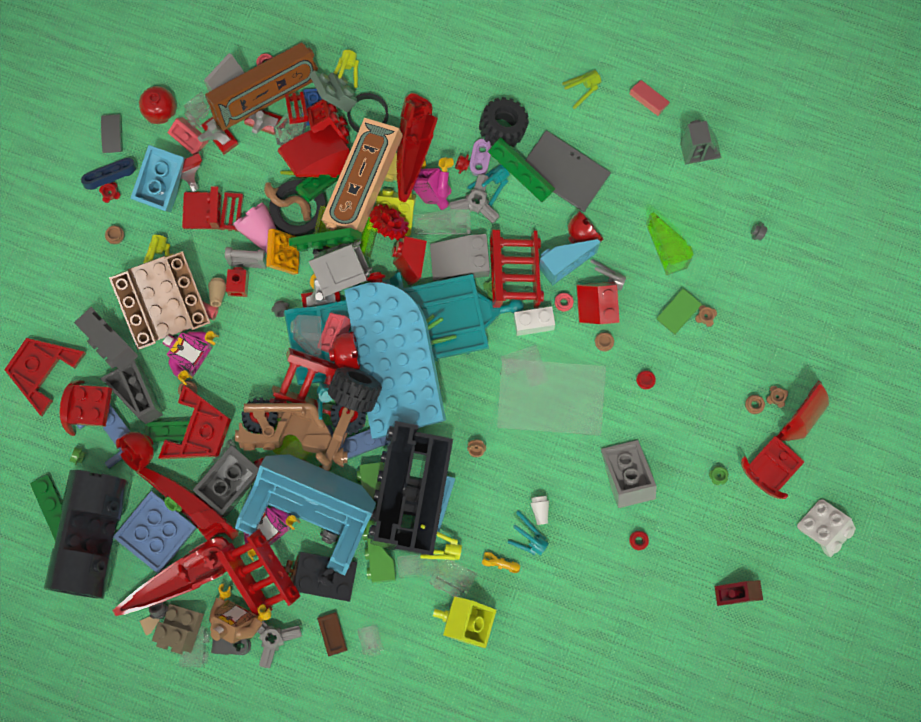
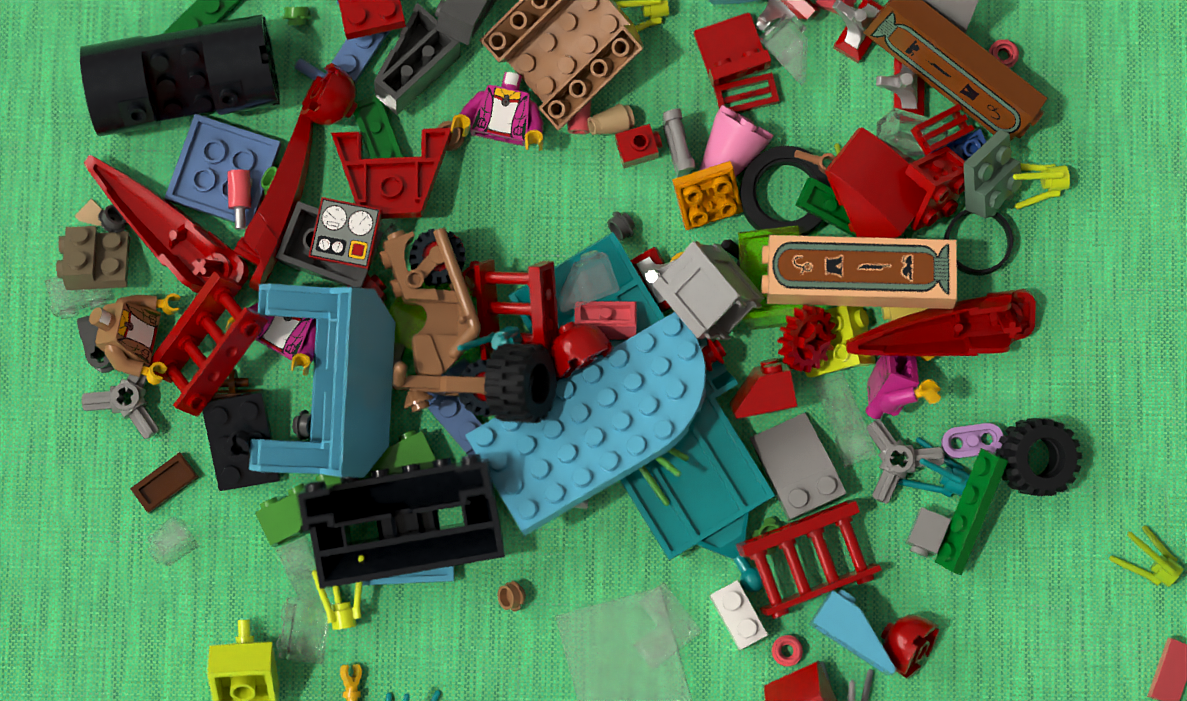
camera: 75 degrees right, 5 degrees up
medium nougat animal [264,183,311,221] -> none
green plate [289,228,362,252] -> none
red plate [455,154,470,174] -> none
dark grey container [525,131,611,212] -> none
none -> coral piece [227,169,252,230]
none -> tile [308,197,383,270]
none -> clear slope [759,13,808,86]
none -> nougat hand [794,150,835,174]
none -> light grey brick [905,507,951,558]

